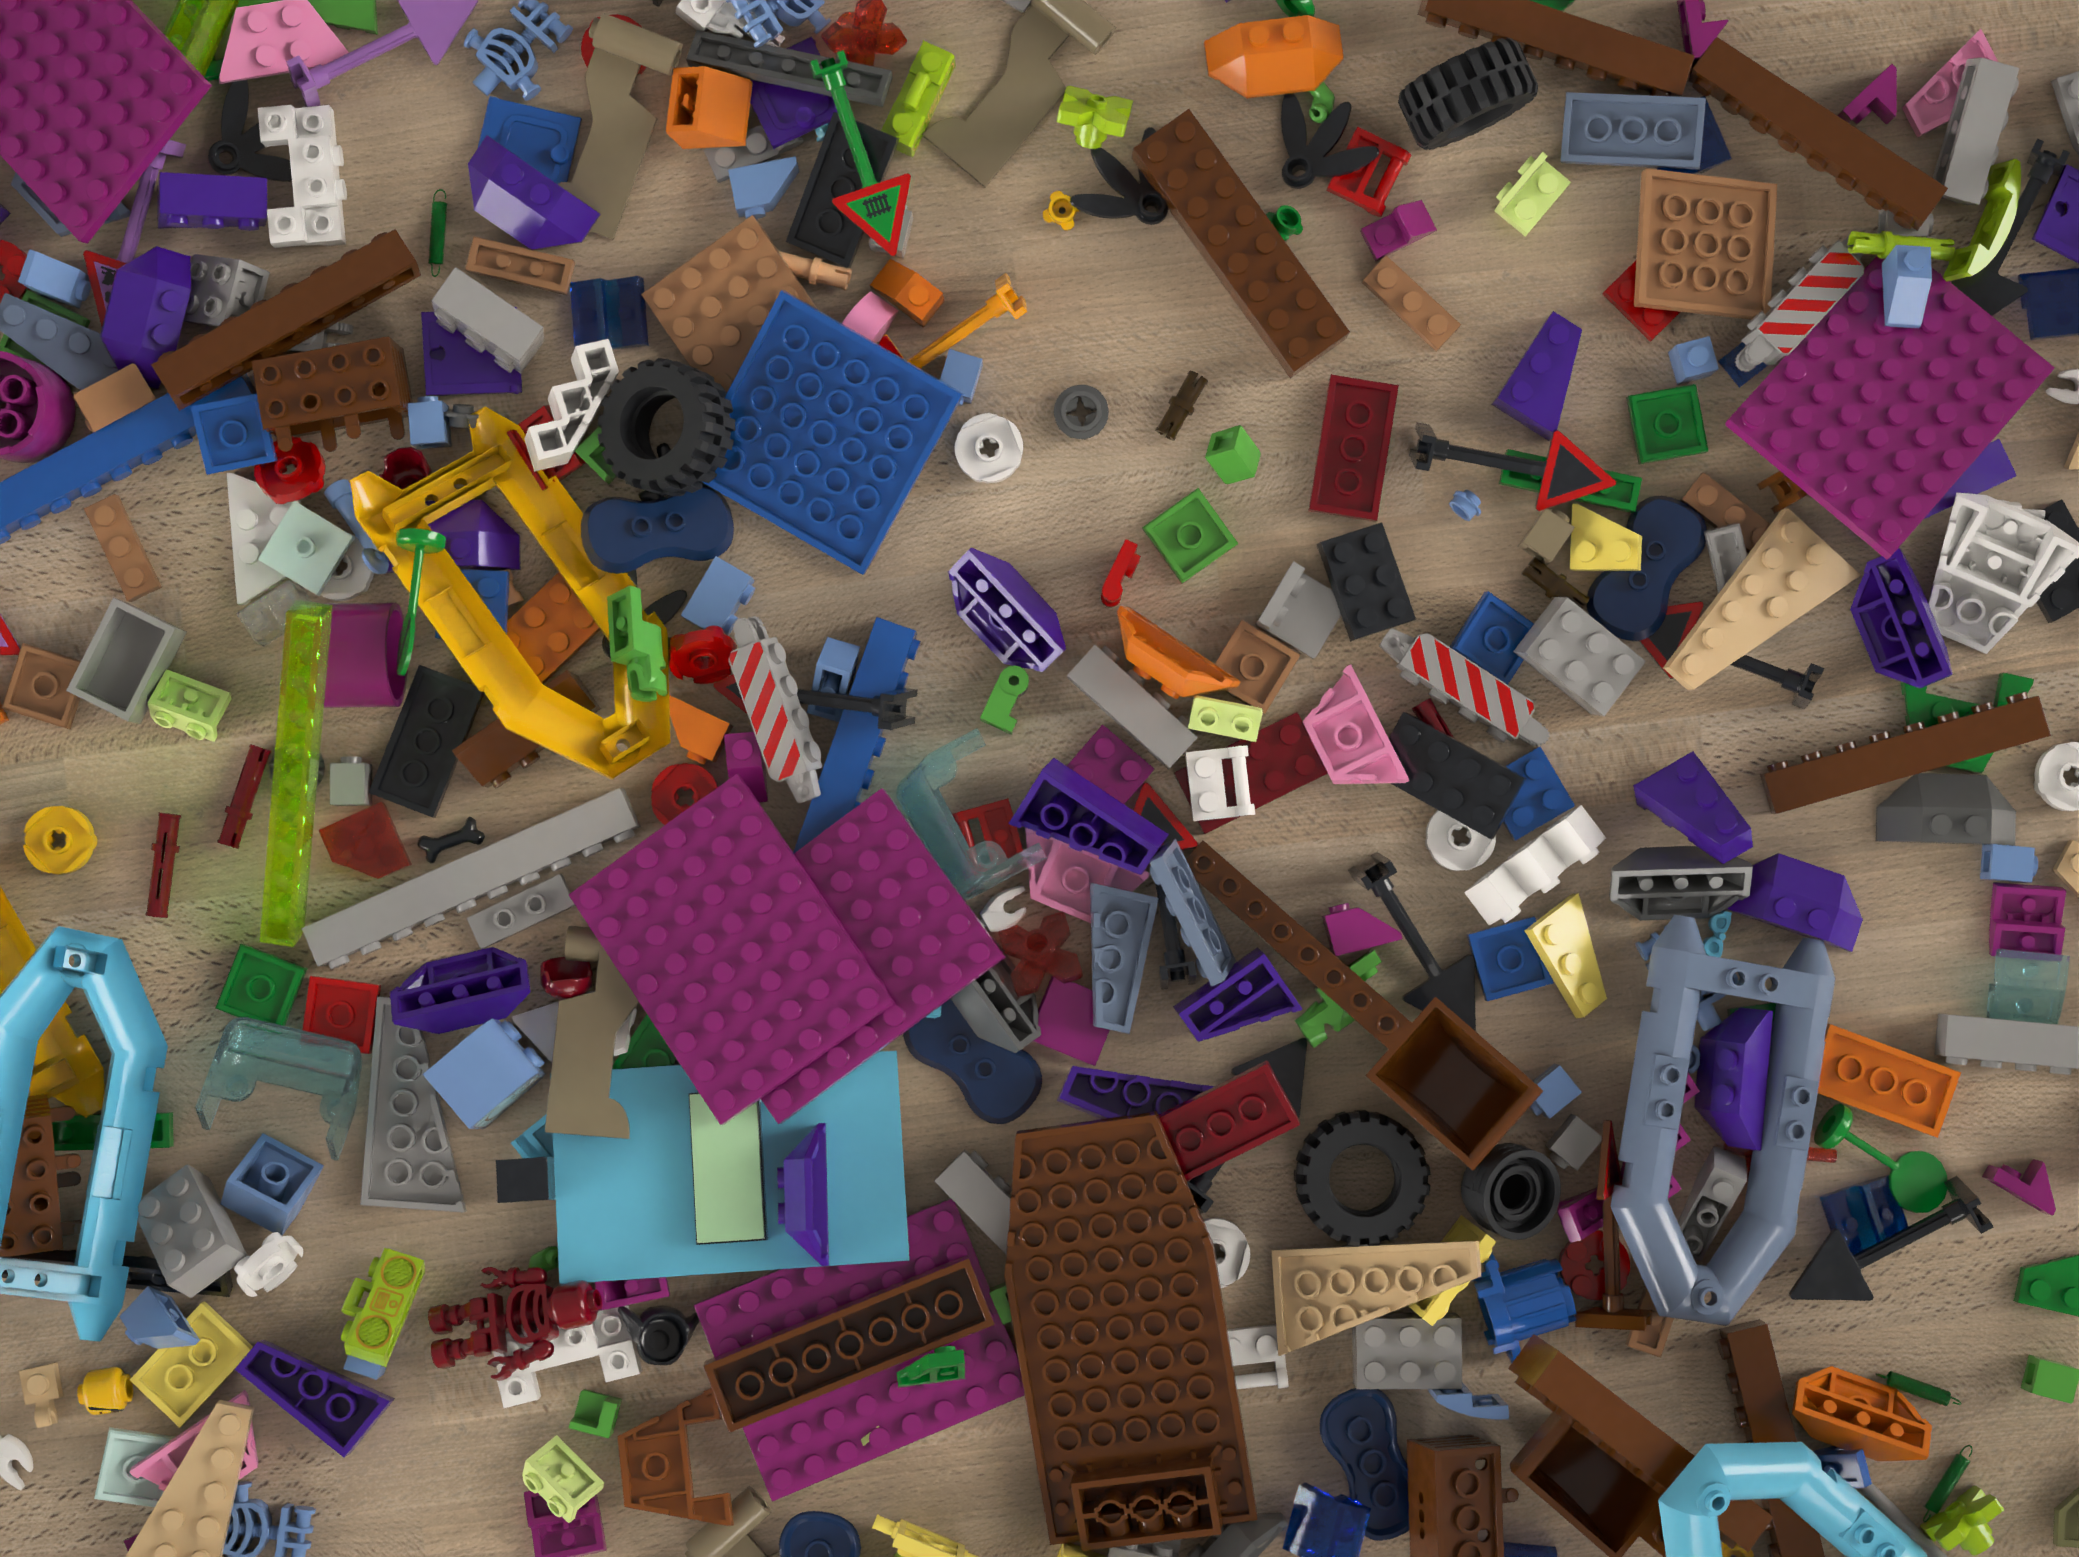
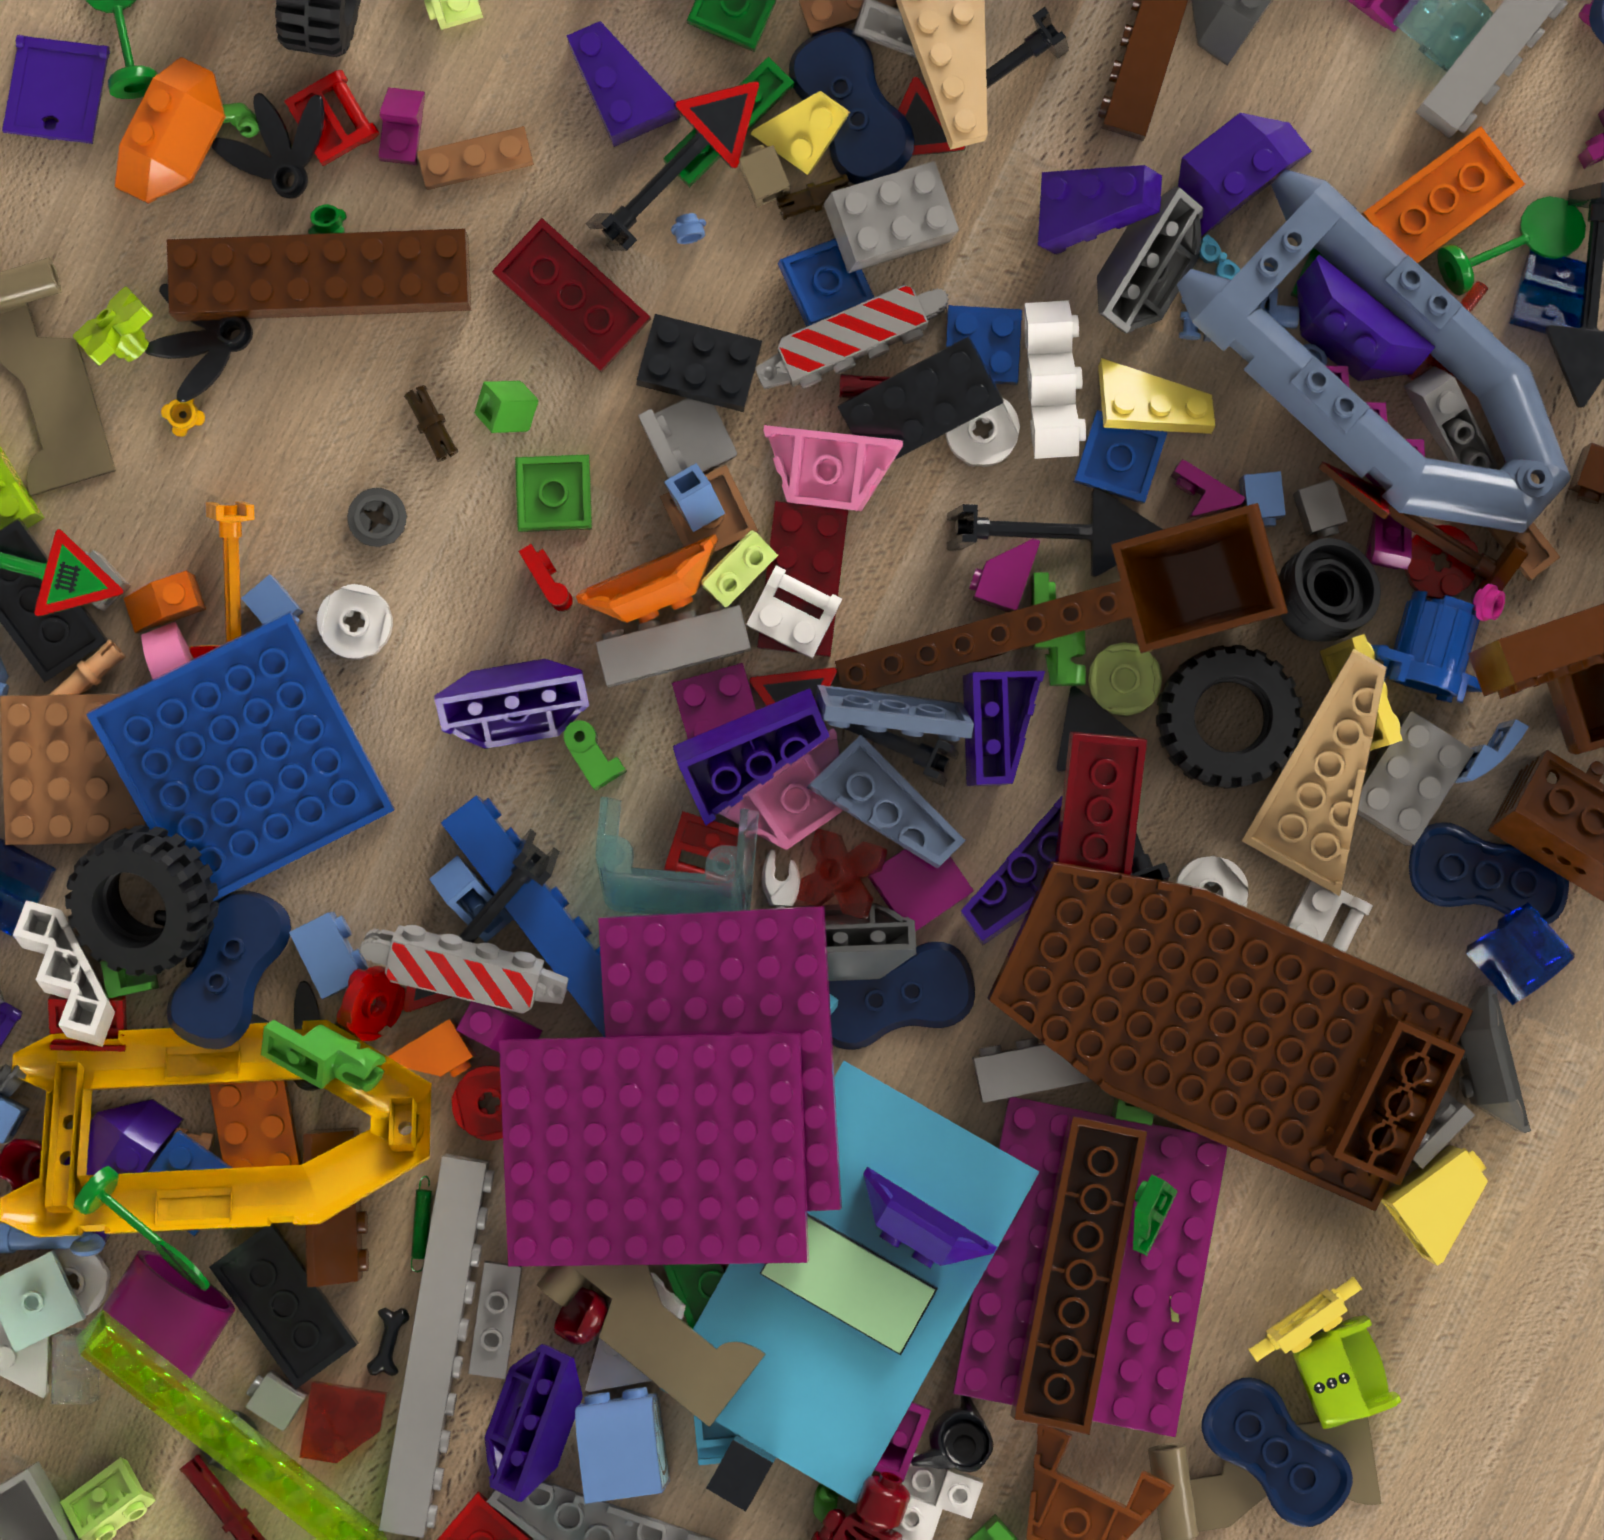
camera: 65 degrees left, 0 degrees up
none -> green piece [411,1176,432,1273]
none -> medium blue brick [664,463,725,532]
none -> yellowish green tile [1087,642,1162,717]
none -> magenta slope [1170,459,1245,521]
none -> dark pink plate [1473,584,1505,621]

